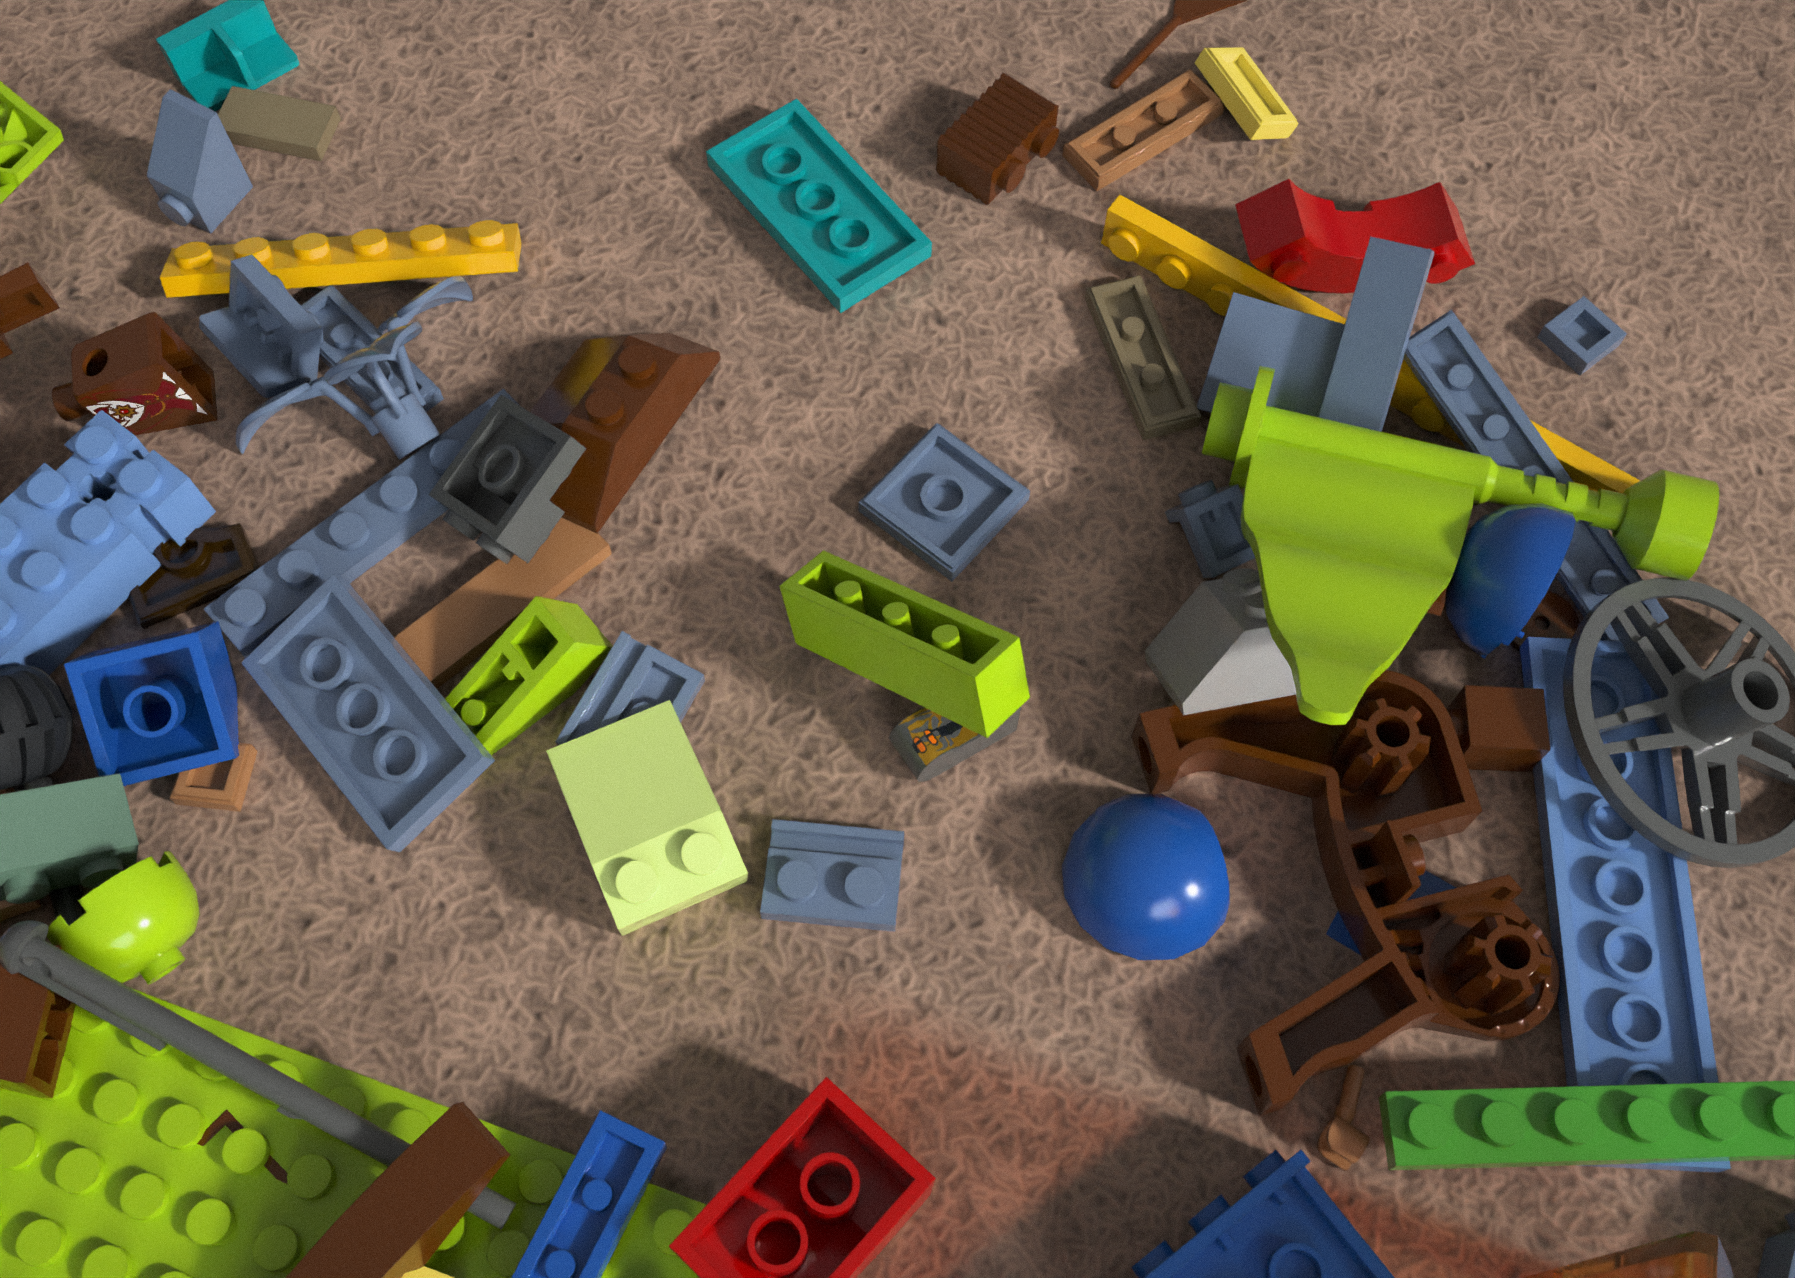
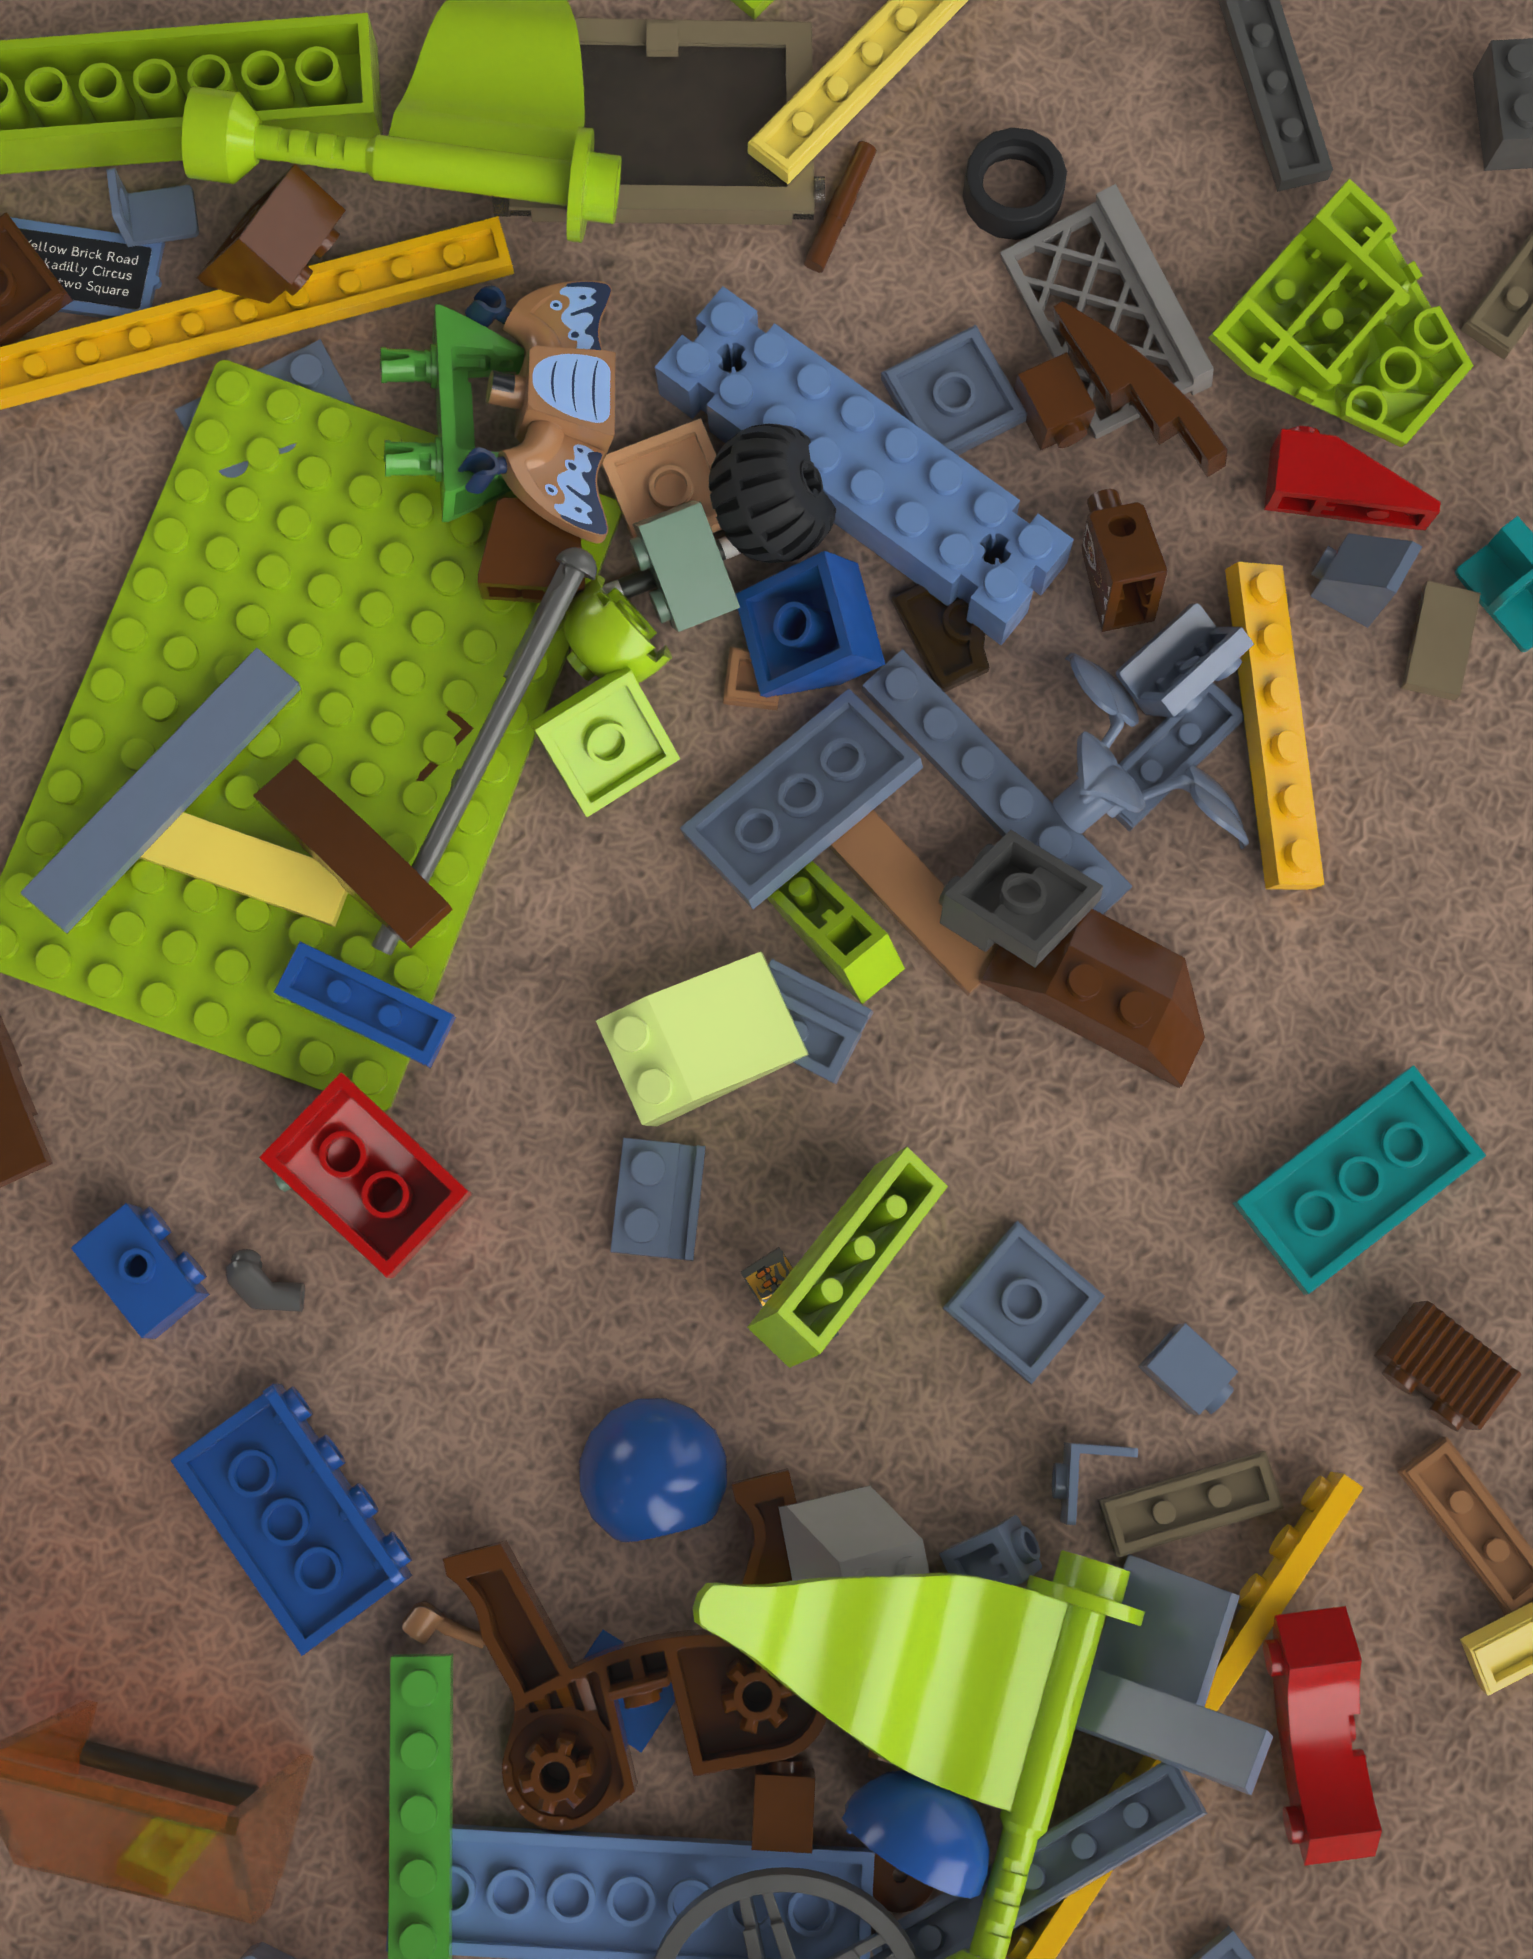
camera: 90 degrees right, 15 degrees up
none -> lime plate [529,666,680,817]
none -> sand blue bracket [1052,1442,1138,1525]
none -> sand blue brick [1138,1323,1238,1415]
none -> red slope [1264,426,1441,531]

